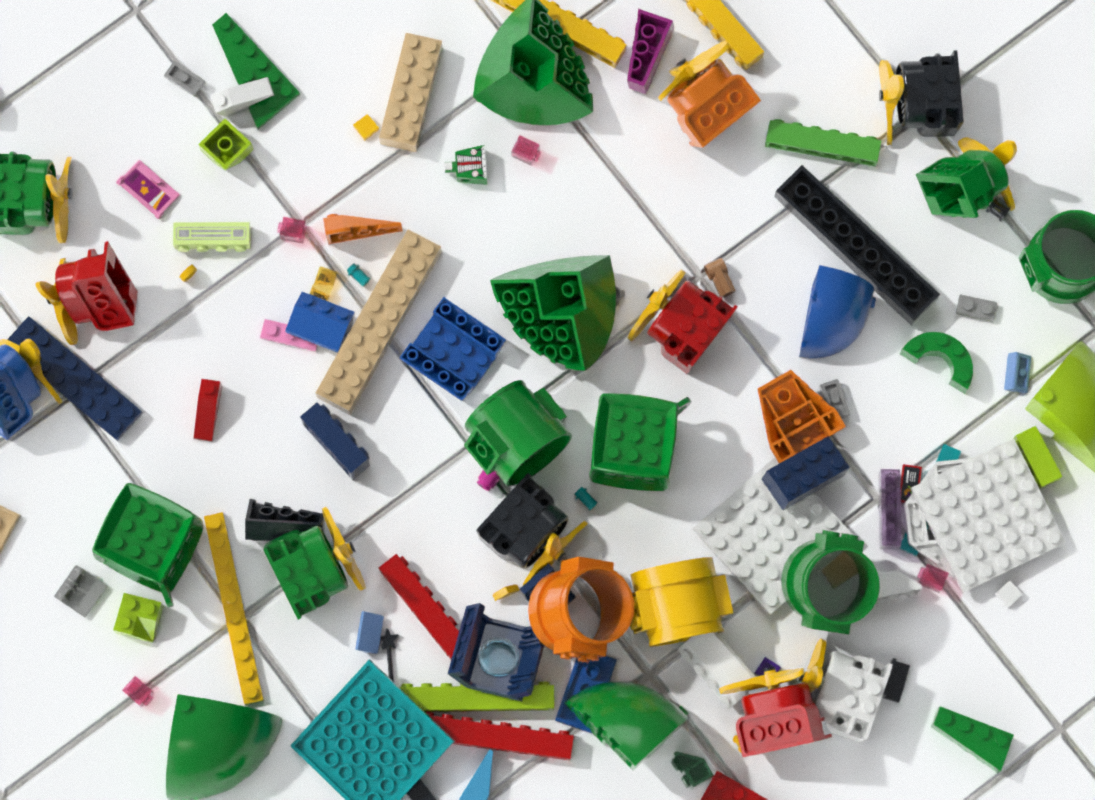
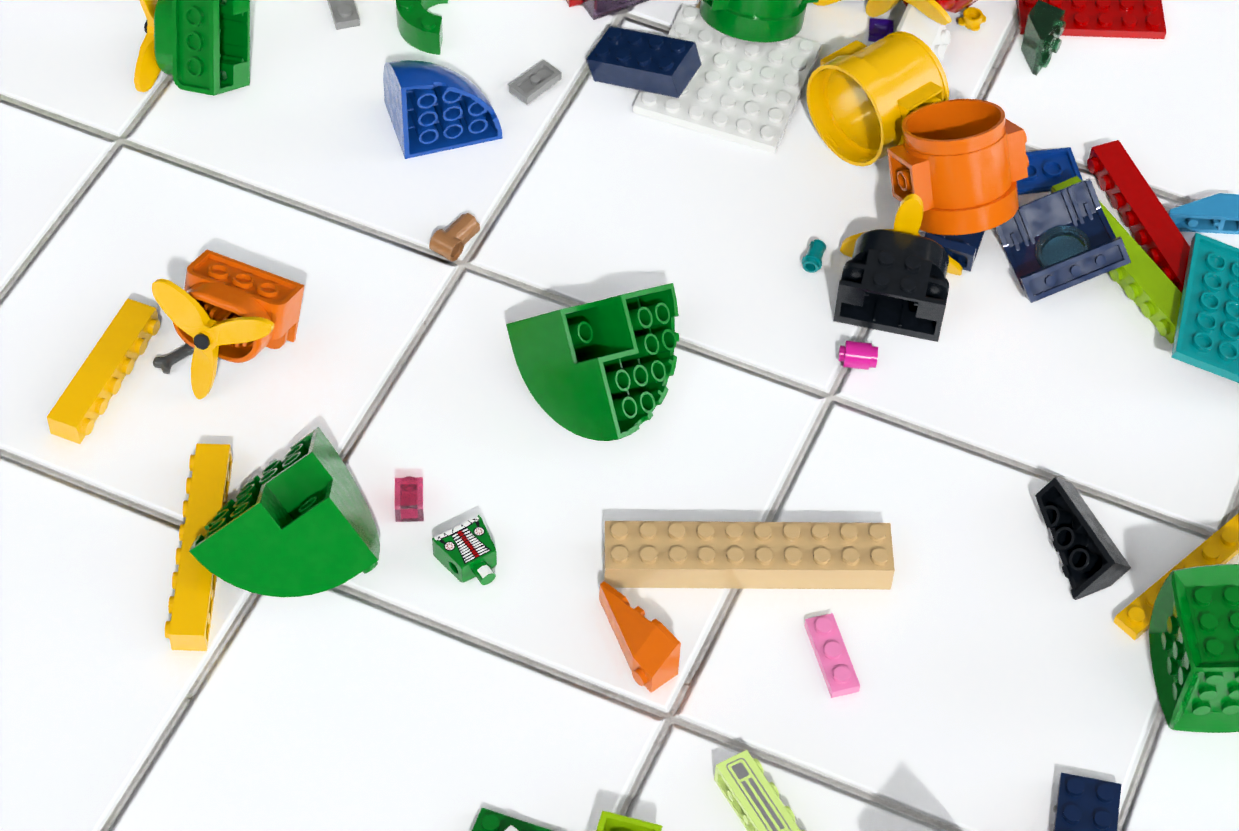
camera: 120 degrees left, 25 degrees down
yellow tile [179,264,197,282] -> none
red slope [193,378,223,442] -> none
green brick [263,506,366,620] -> none
clear pink brick [277,217,307,244] -> none
blue slope [285,291,355,353] -> none
dark blue brick [300,402,370,480] -> none
clear yellow slope [310,266,338,301] -> none
teal pin [347,263,371,287] -> none
yellow tile [353,114,379,141] -> none
medium blue slope [355,611,384,654] -> none
red brick [378,554,459,660] -> none
tan brick [379,33,443,152] -> none
black piece [380,628,399,682] -> none
blue slope [399,297,506,401] -> none
green cylinder [464,380,572,488] -> none
yellow tile [492,584,520,601] -> none
green brick [565,681,689,771] -> none
green piece [589,393,692,491] -> none
magenta wedge [627,8,674,94] -> none
red brick [627,269,738,374] -> none
orange wedge [757,370,846,464] -> none
bright green brick [765,119,881,167] -> none
black brick [774,165,940,326] -> none
black brick [879,50,964,145] -> none

